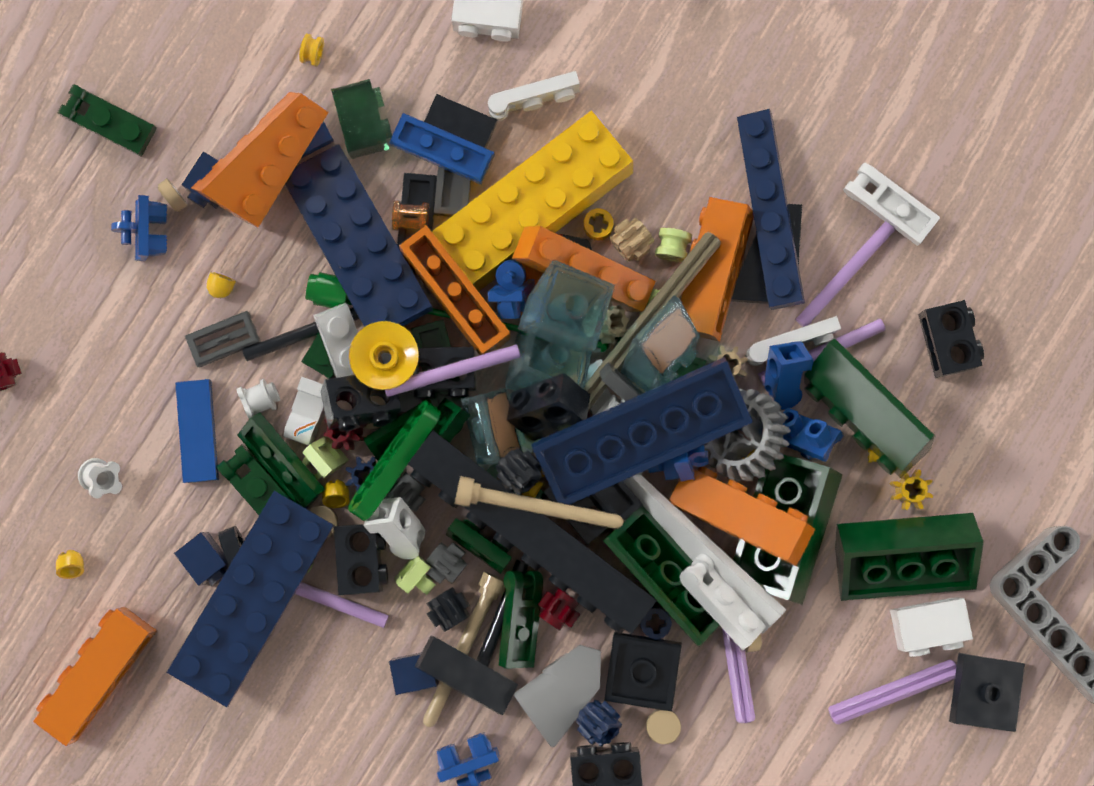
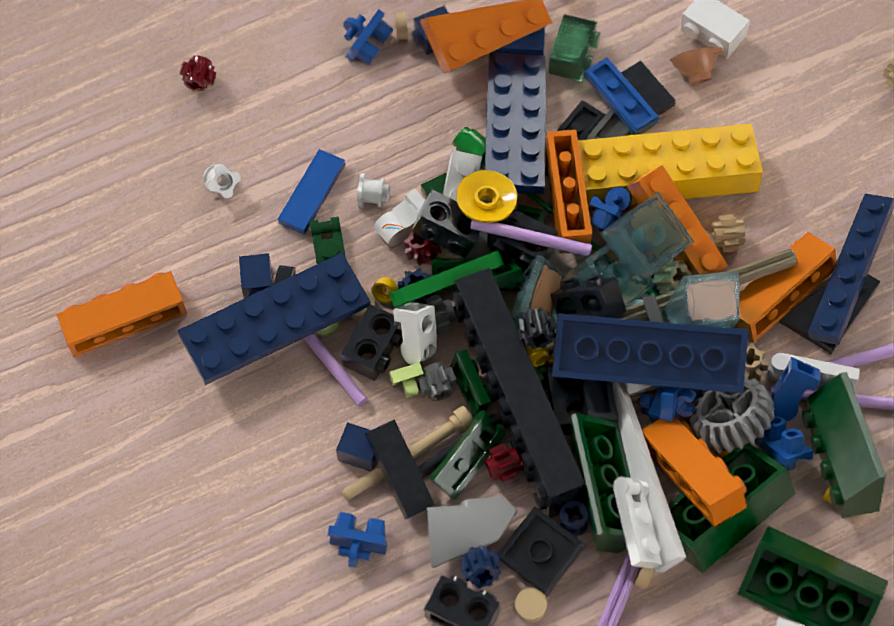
camera: 30 degrees right, 20 degrees down
yellow hinge [56,550,84,579] -> none
dark grey tile [185,311,261,368] -> none
yellow hinge [206,272,236,298] -> none
dark green plate [237,412,325,508] -> none
black bar [242,307,359,361] -> none
yellowish green tile [302,437,349,480] -> none
clear orange bush [392,200,429,231] -> none
black gear [426,587,471,632] -> none
tan piece [455,476,623,529] -> none
white plate [488,71,580,121] -> none
yellow bush [583,208,613,241] -> none
yellowish green wheel [655,228,692,262] -> none
yellow gear [889,469,933,510] -> none
none -> nougat piece [670,47,723,84]

